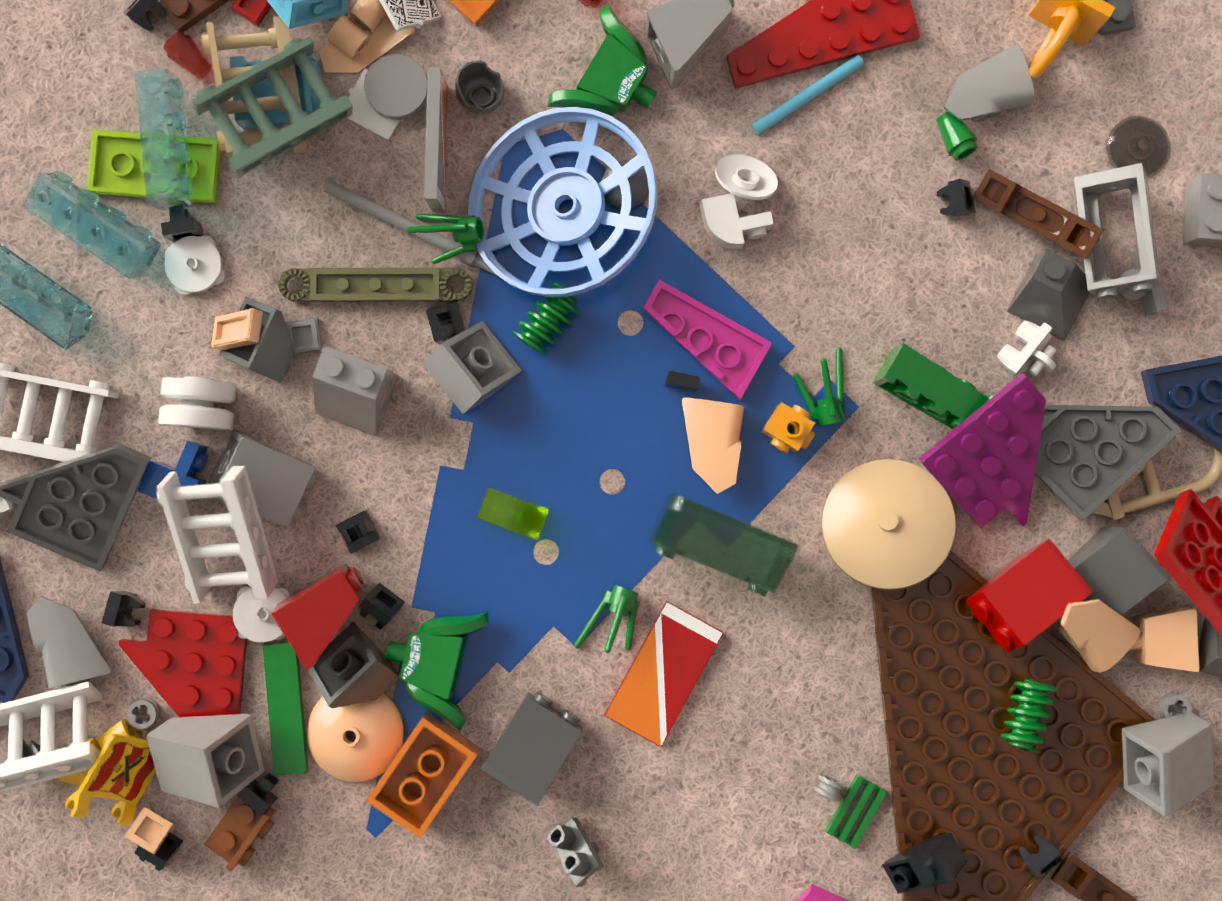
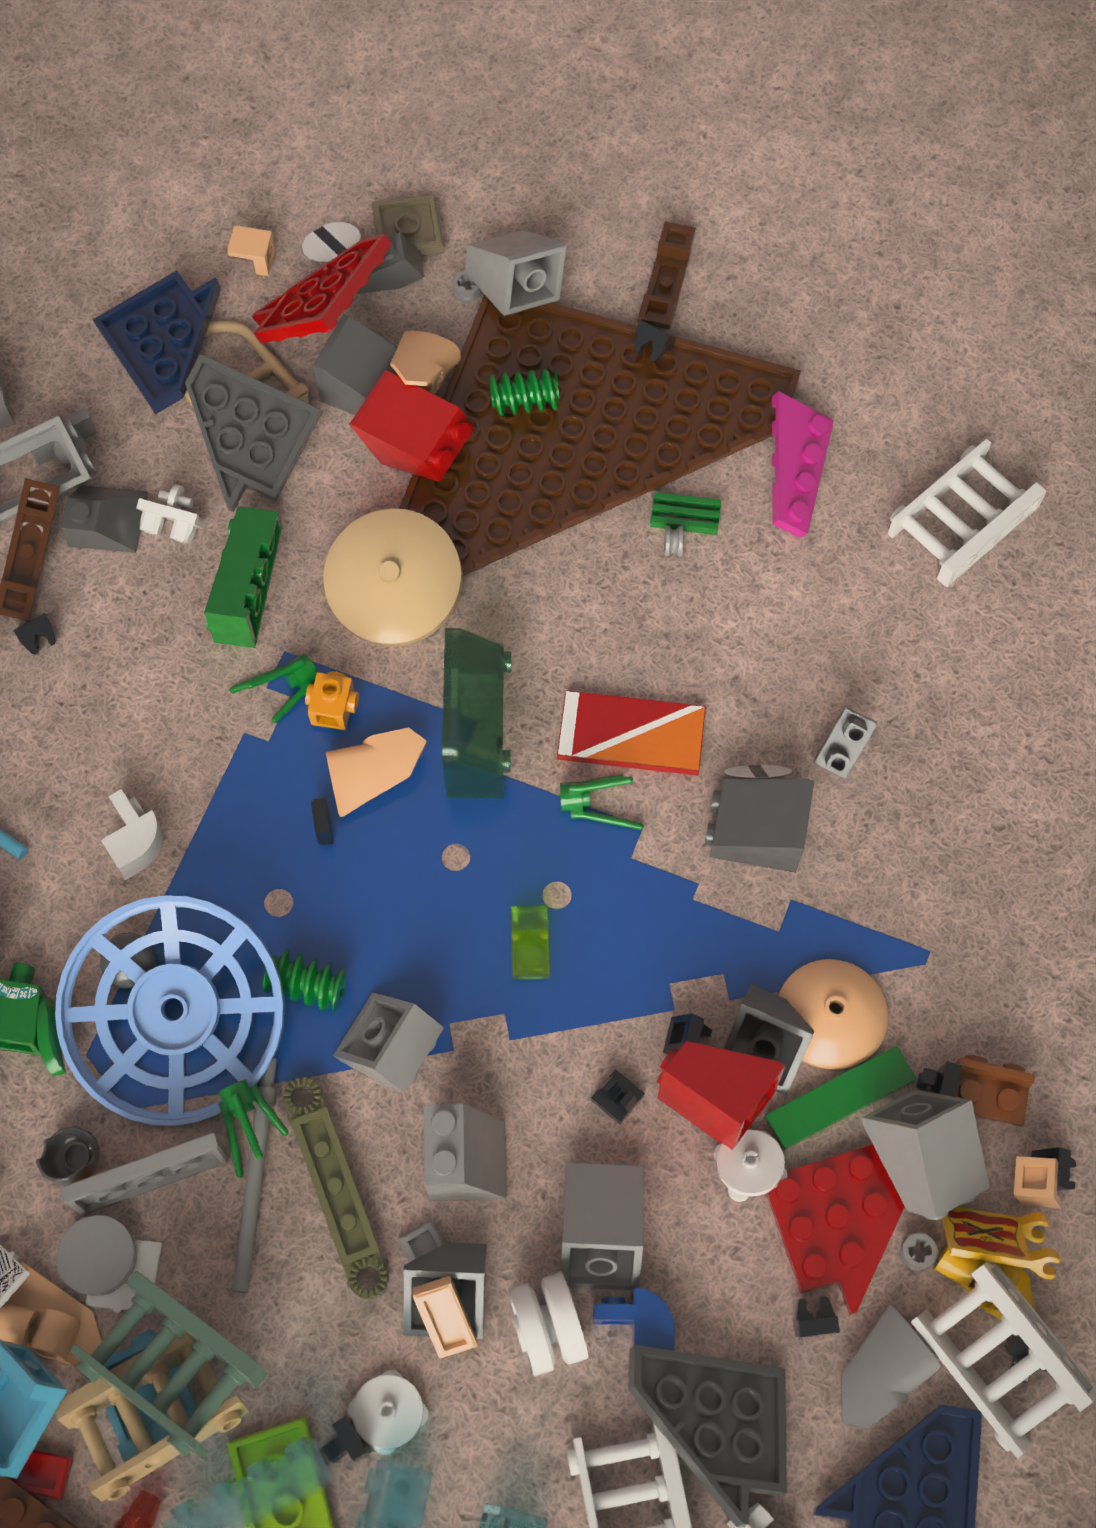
camera: 110 degrees left, 20 degrees down
white fence [157,465,279,604] -> none
orange brick [366,711,481,839] -> none
green torso [386,611,489,731] -> none
black tile [426,302,465,342] -> none
dark pink wing [643,279,772,400] -> none
white dish [715,154,778,200] -> none
black slope [882,833,967,894] -> none
magenta wing [919,373,1046,528] -> none
light nougat torso [1130,607,1199,672] -> none
none -> white sticker [724,765,792,778]

